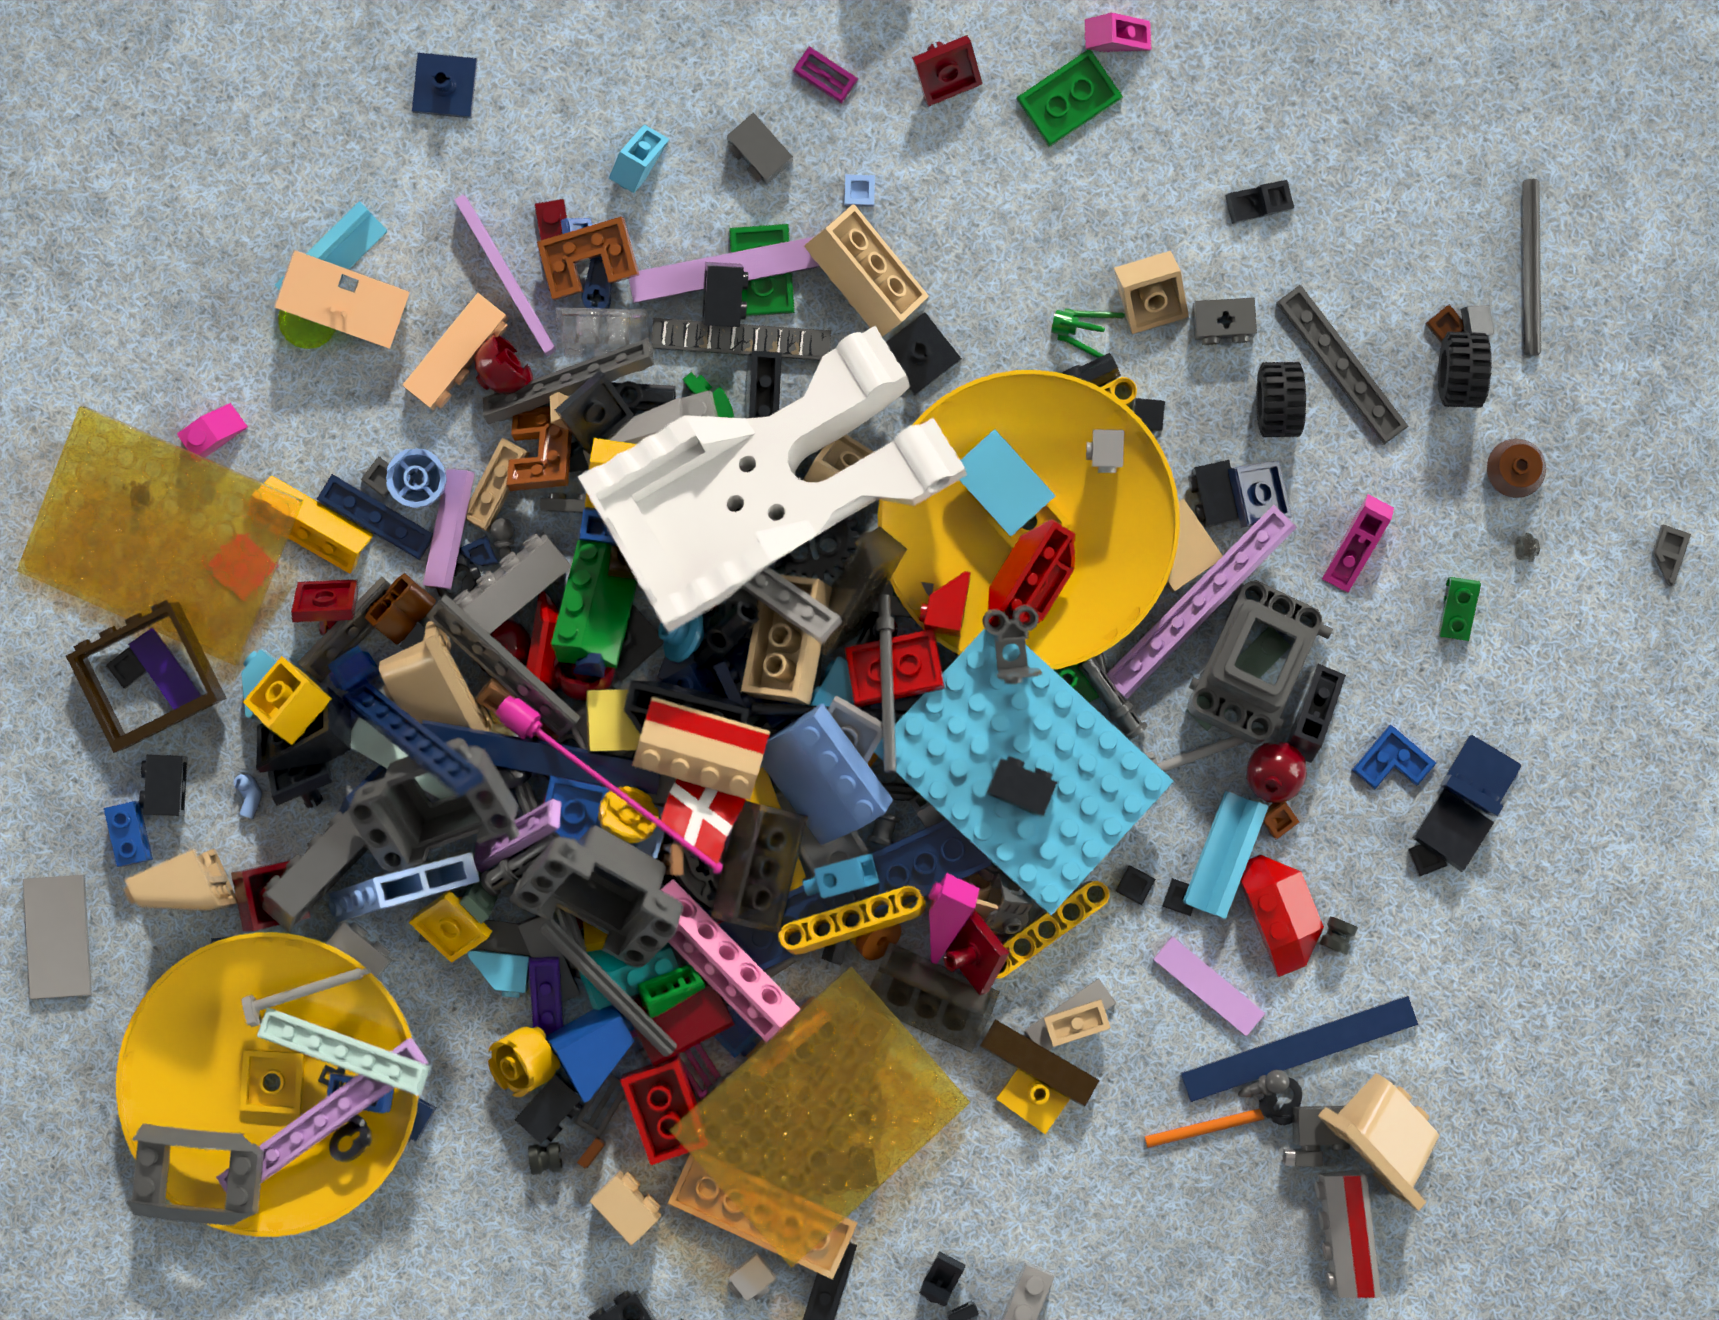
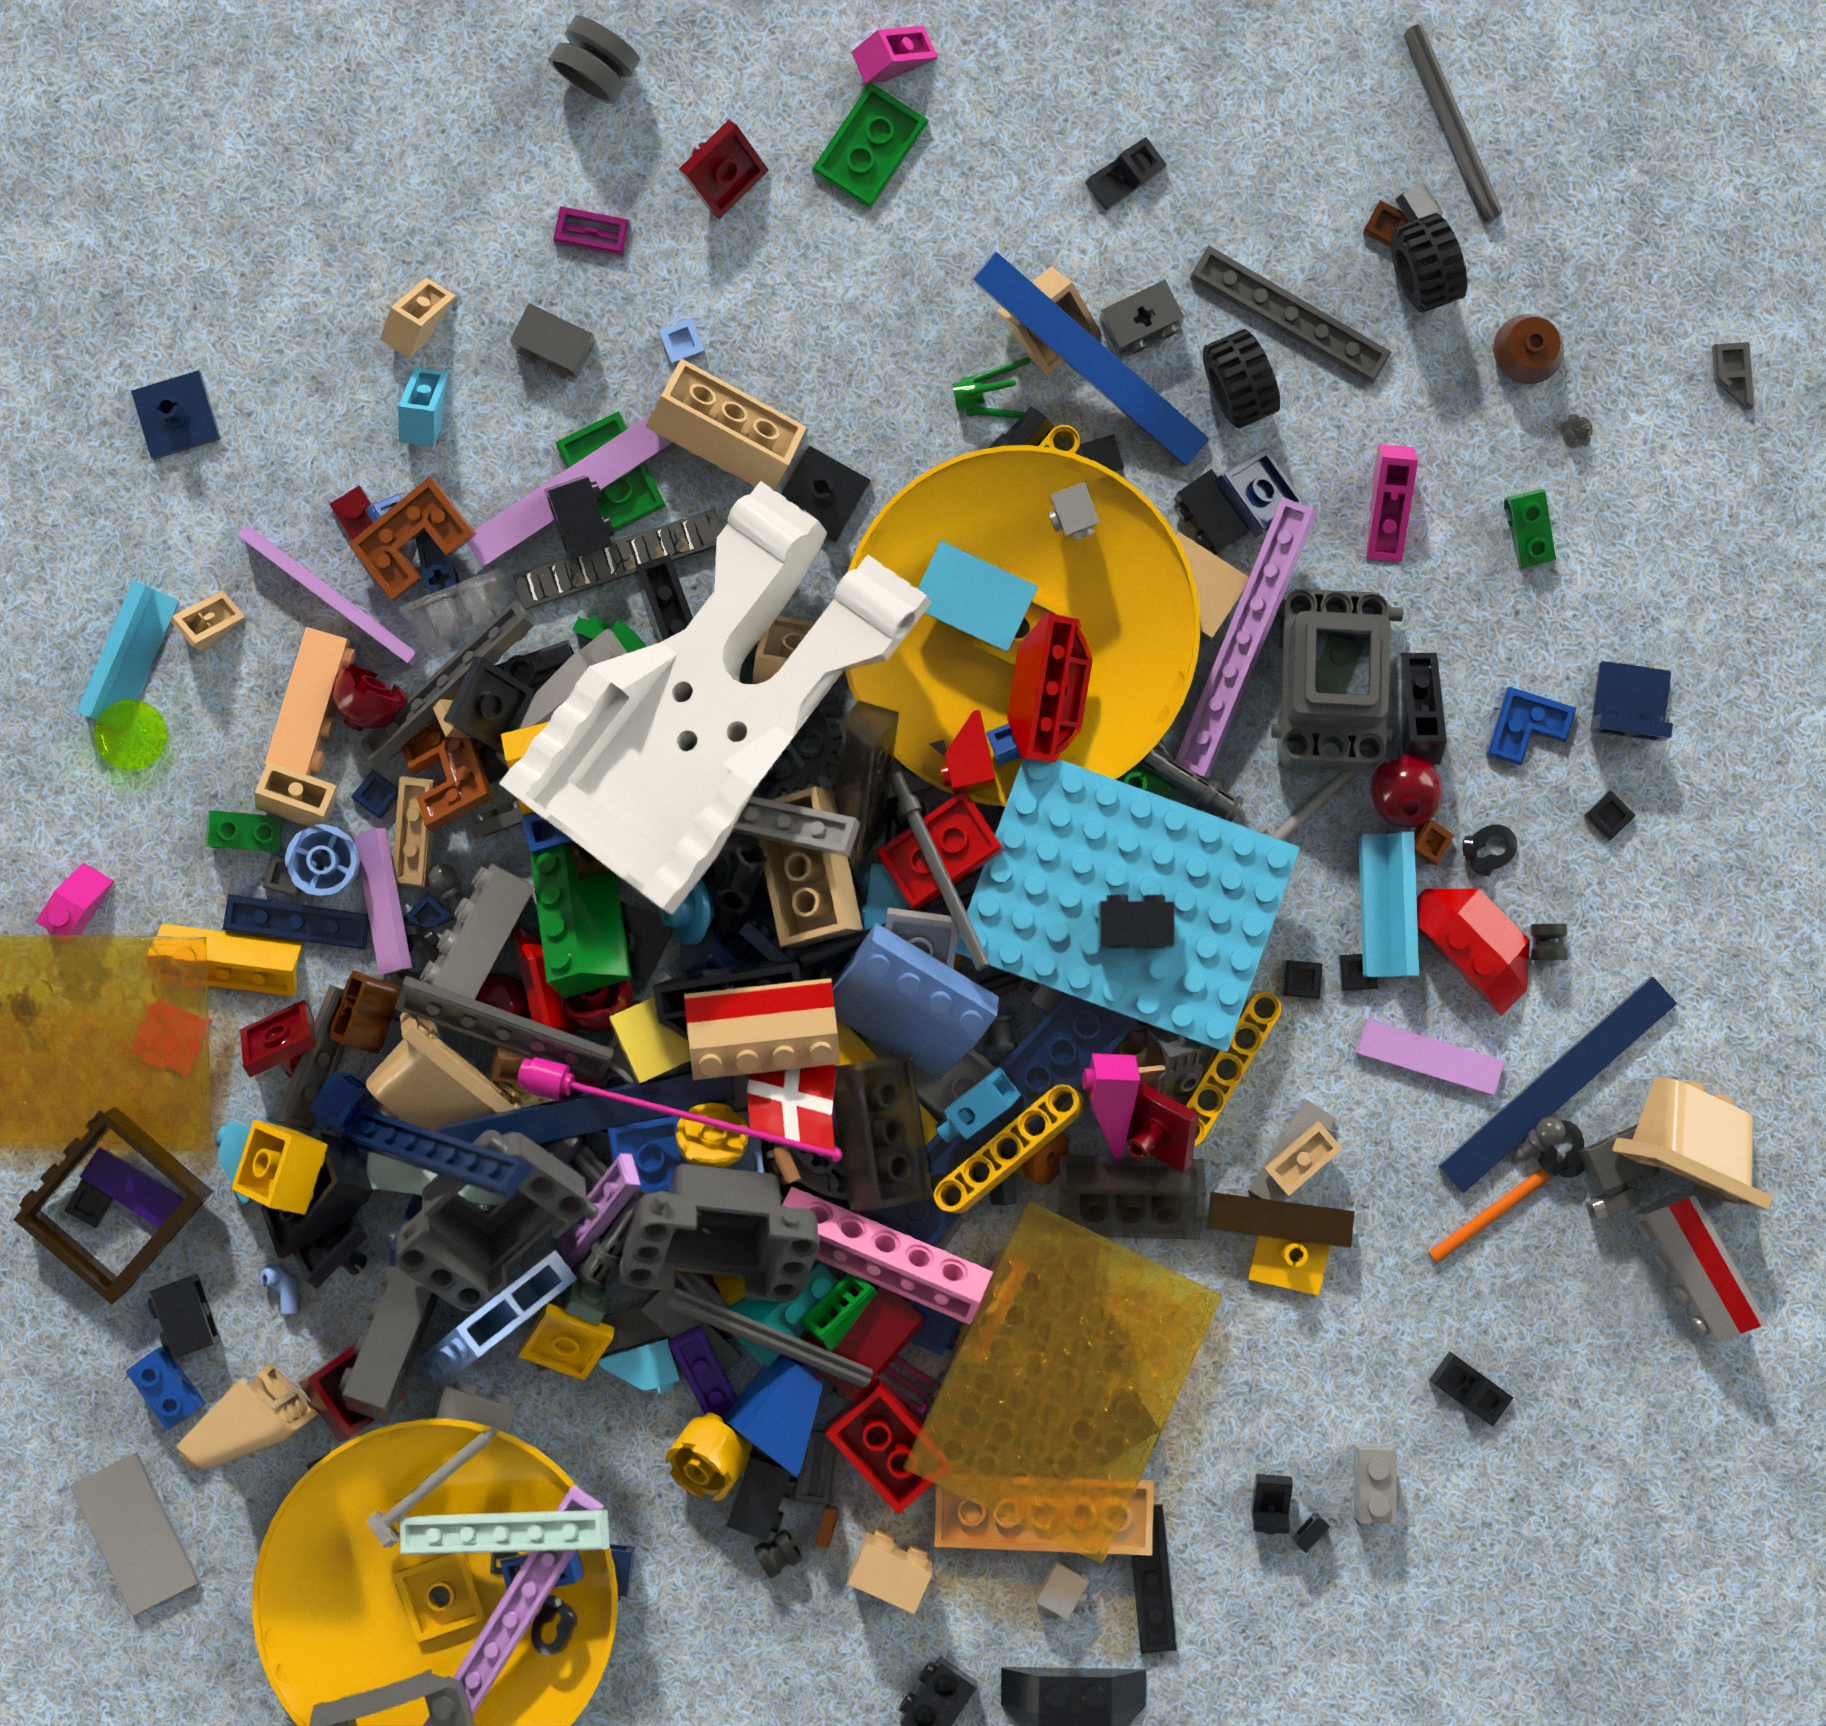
camera: 20 degrees left, 0 degrees up
light nougat brick [274,250,410,349] -> none
dark blue tile [574,653,606,678] -> none
dark grey piece [982,605,1042,684] -> none
black tile [1412,788,1494,872] -> none
none -> tan slope [170,590,246,653]
none -> green plate [205,810,282,852]
none -> tan brick [255,761,337,827]
none -> dark blue tile [351,769,398,819]
none -> tan slope [380,277,456,358]
none -> blue tile [972,251,1209,466]
none -> blue tile [986,723,1021,766]
none -> black slope [1429,1351,1514,1427]
none -> black piece [1463,824,1517,877]

